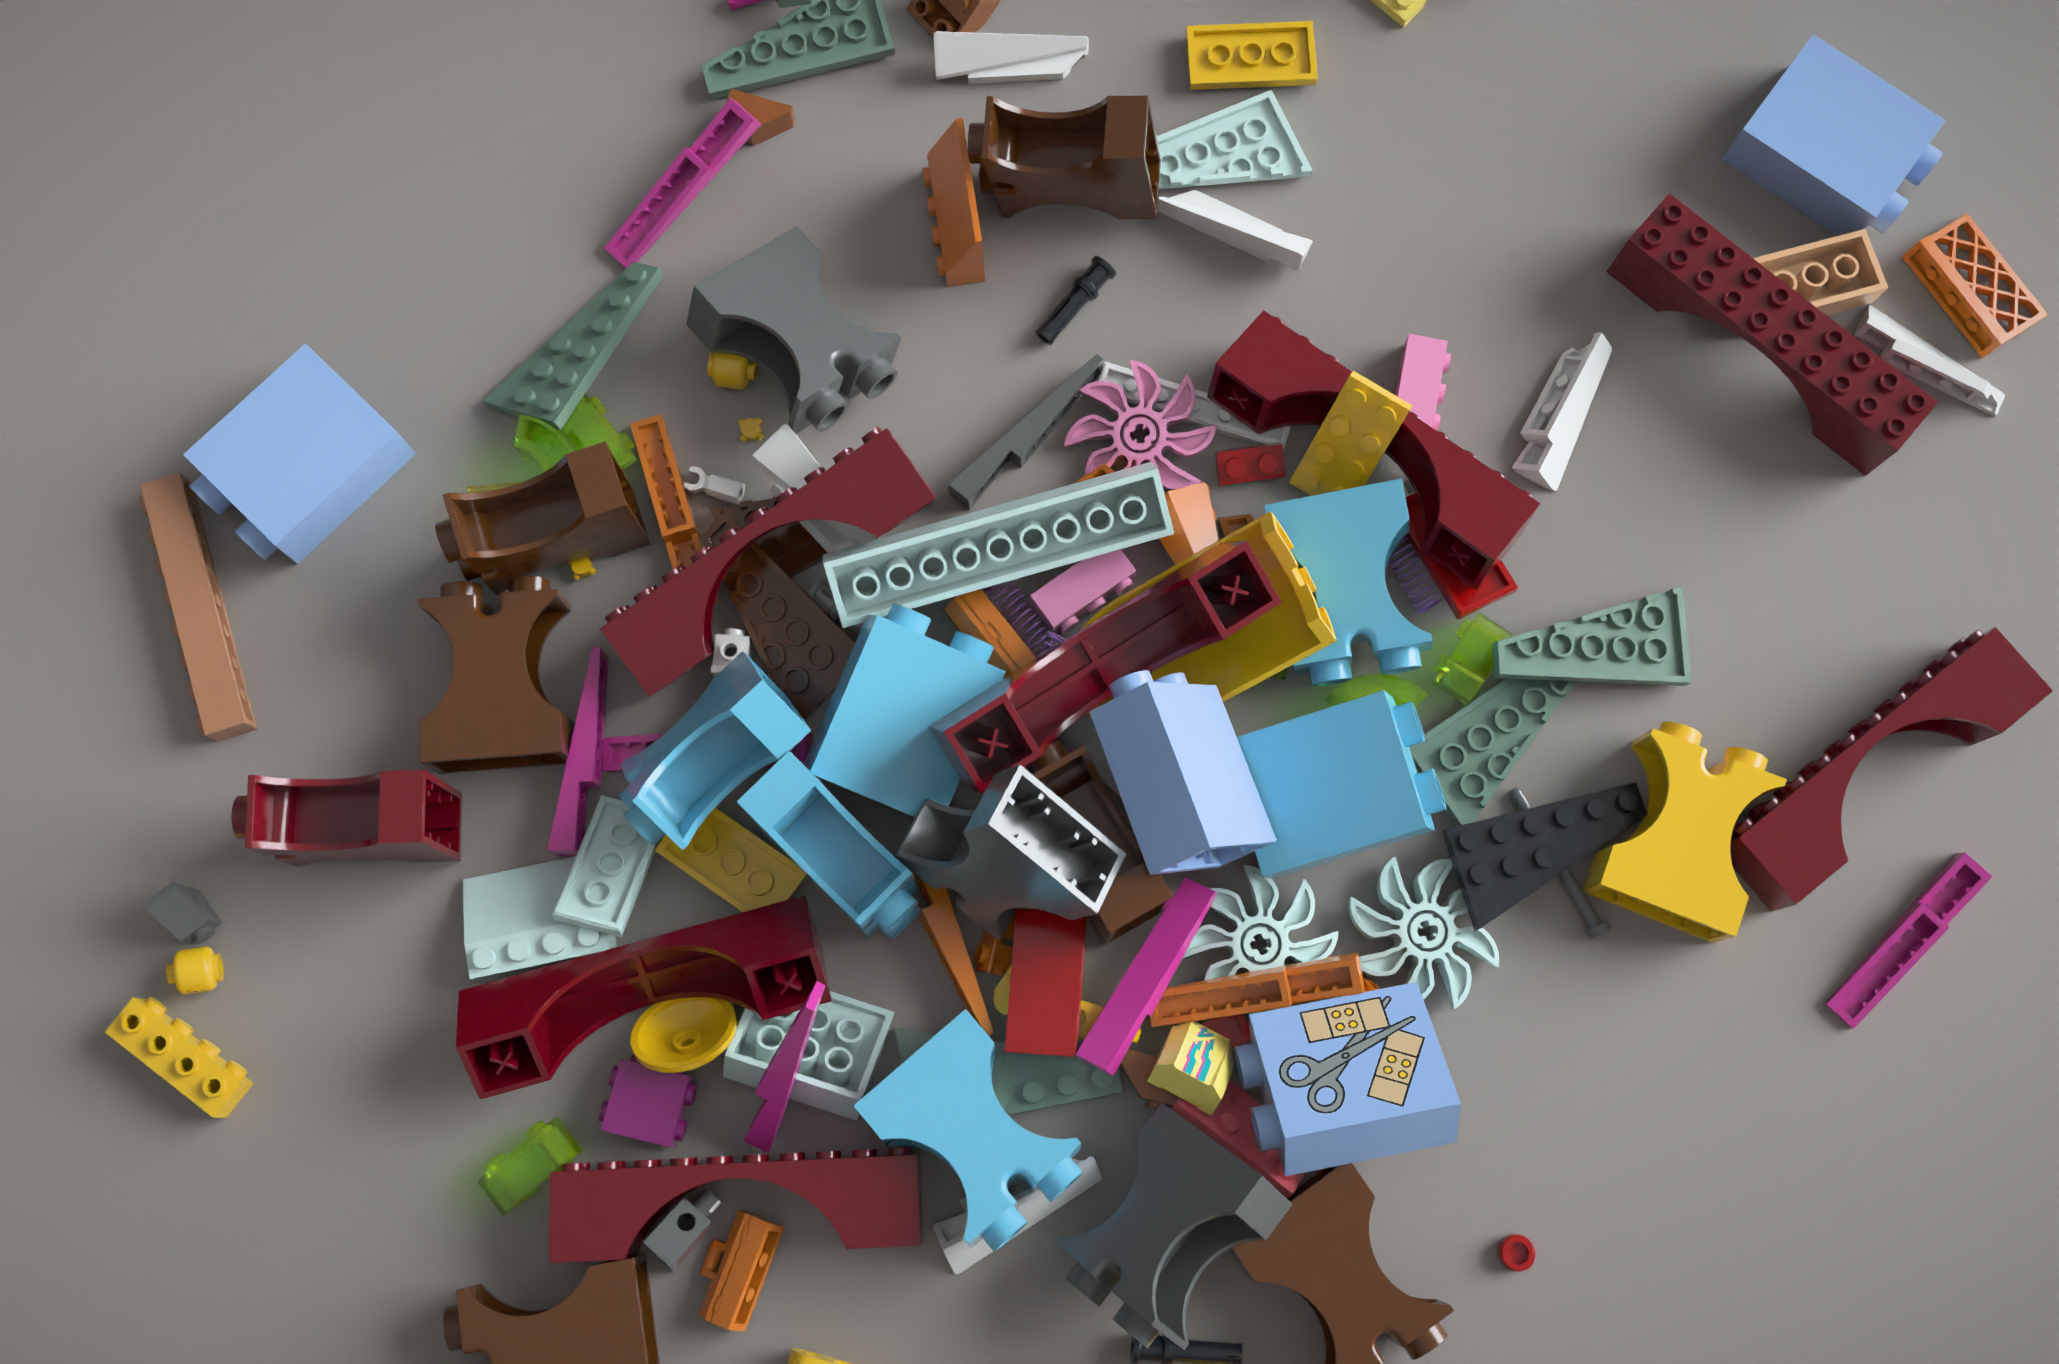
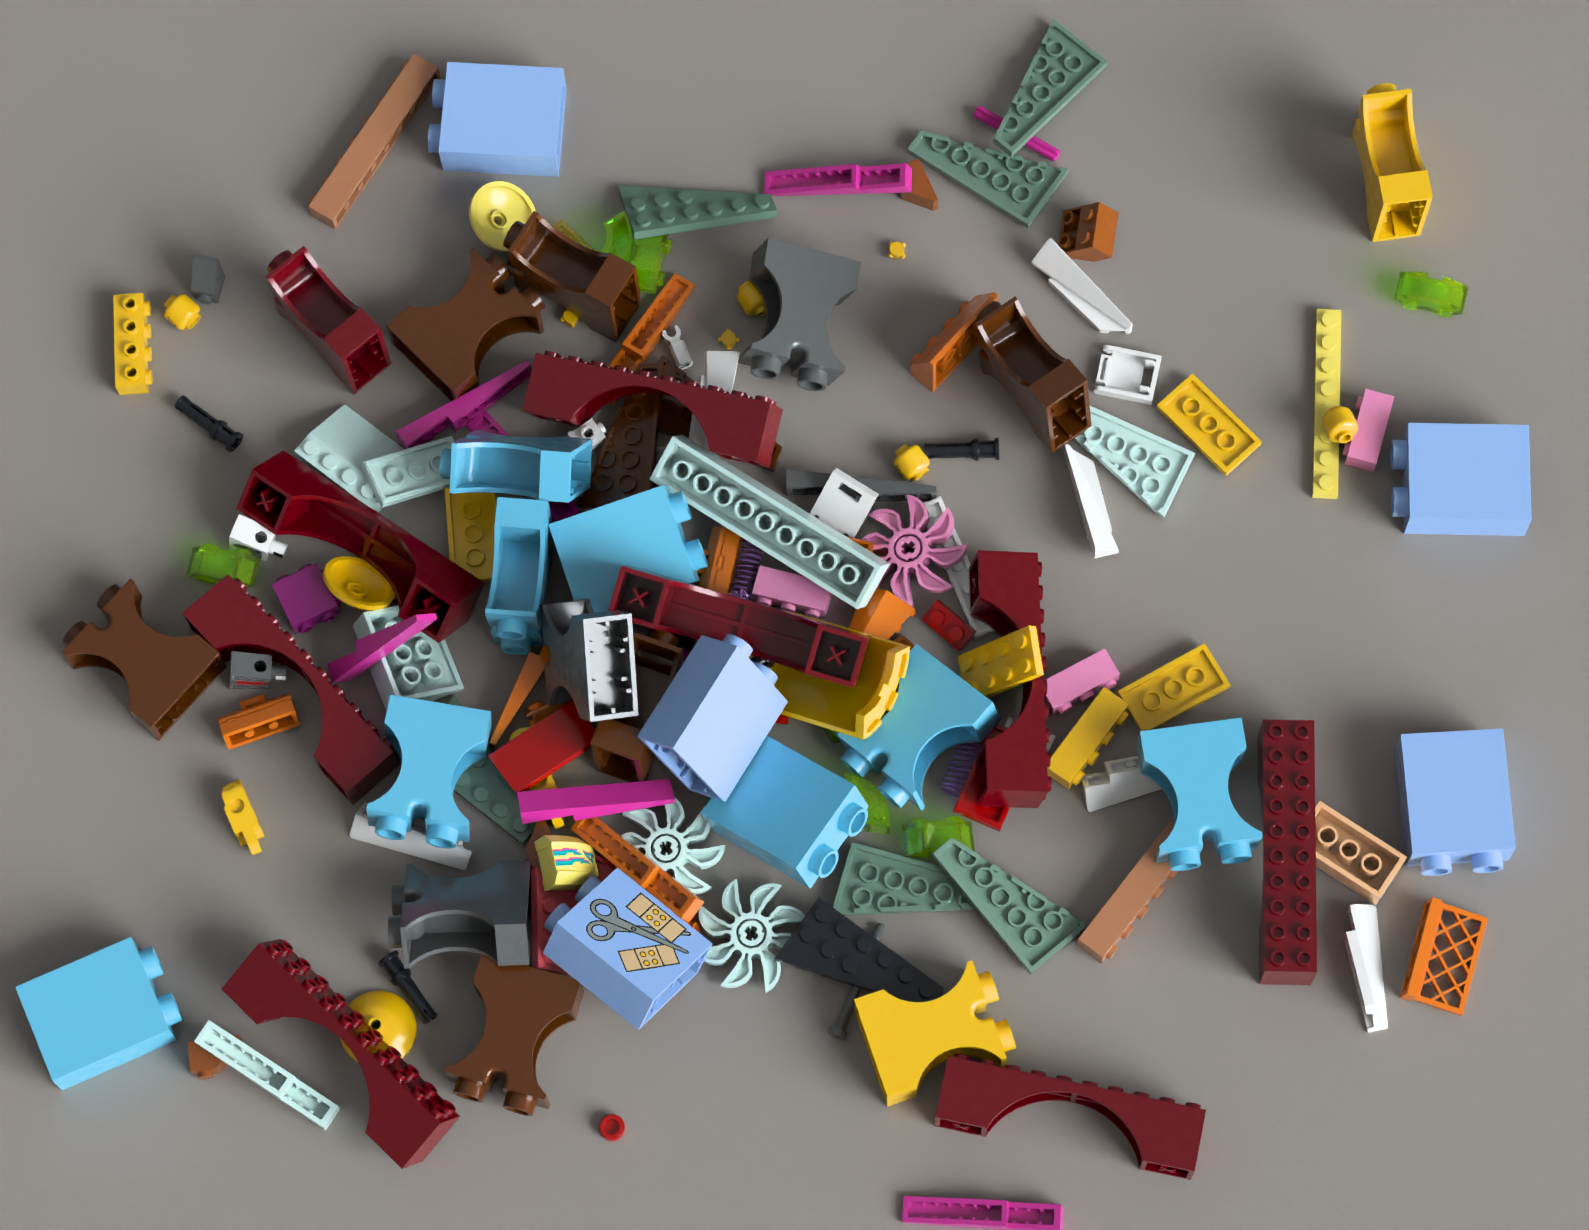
camera: 55 degrees right, 5 degrees down
none -> black pin [175,395,243,452]
none -> white torso [229,514,288,561]
none -> light yellow dish [469,181,536,253]
none -> white container [810,468,879,538]
none -> yellow piece [888,242,906,259]
none -> yellow head [893,444,930,482]
none -> yellow brick [1047,687,1129,790]
none -> nougat brick [1077,816,1178,963]
none -> white container [1094,345,1162,405]
none -> yellow plate [1117,643,1231,731]
none -> medium azure brick [1136,718,1263,871]

